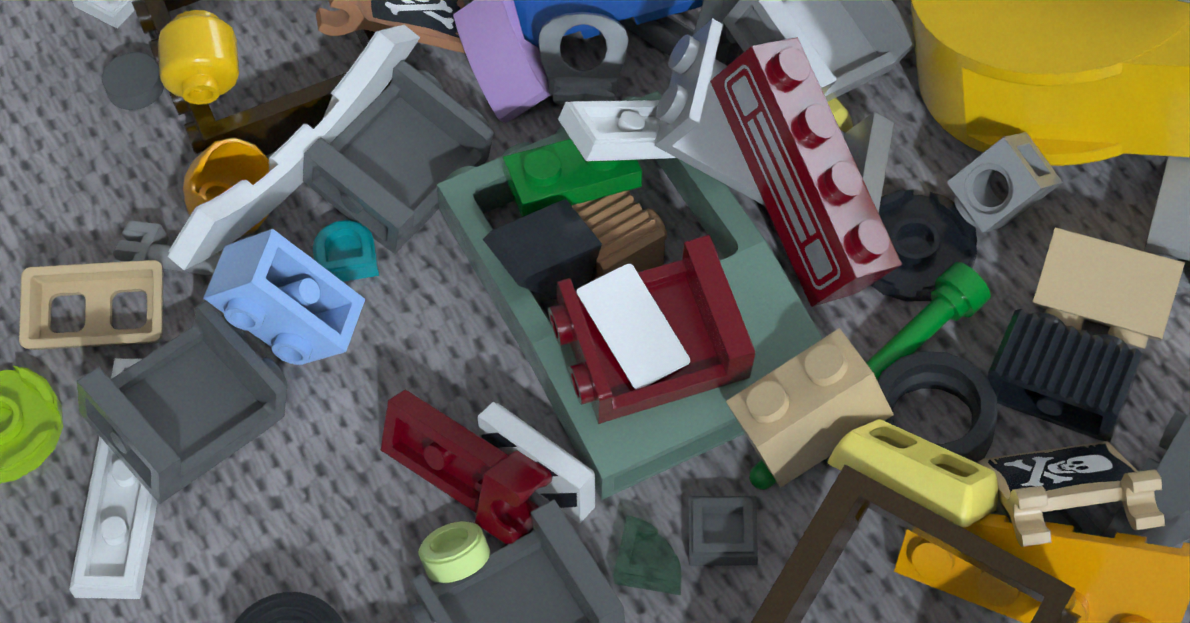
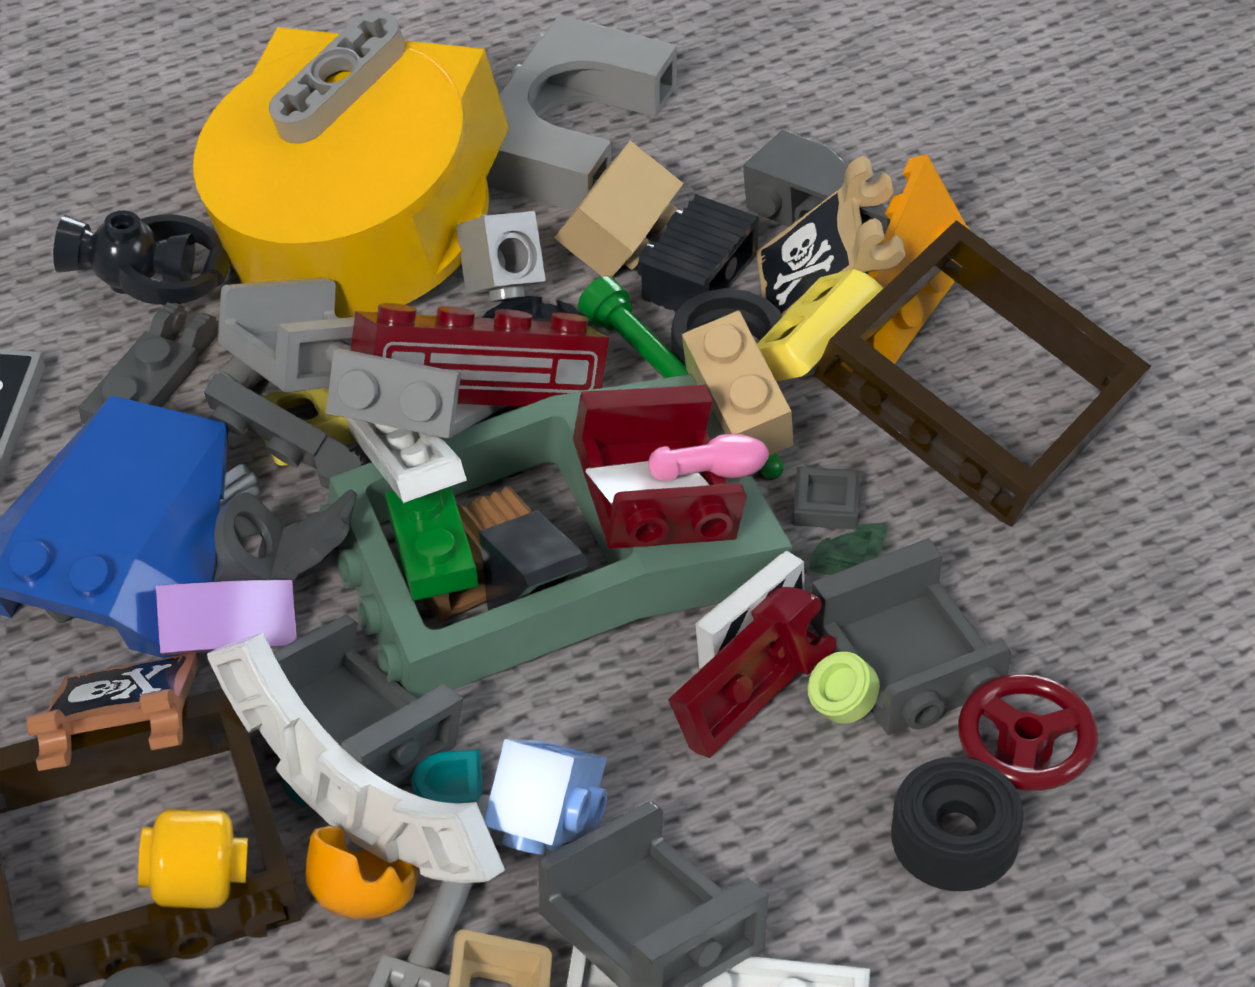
camera: 90 degrees left, 10 degrees down
none -> bright pink piece [648,434,769,481]

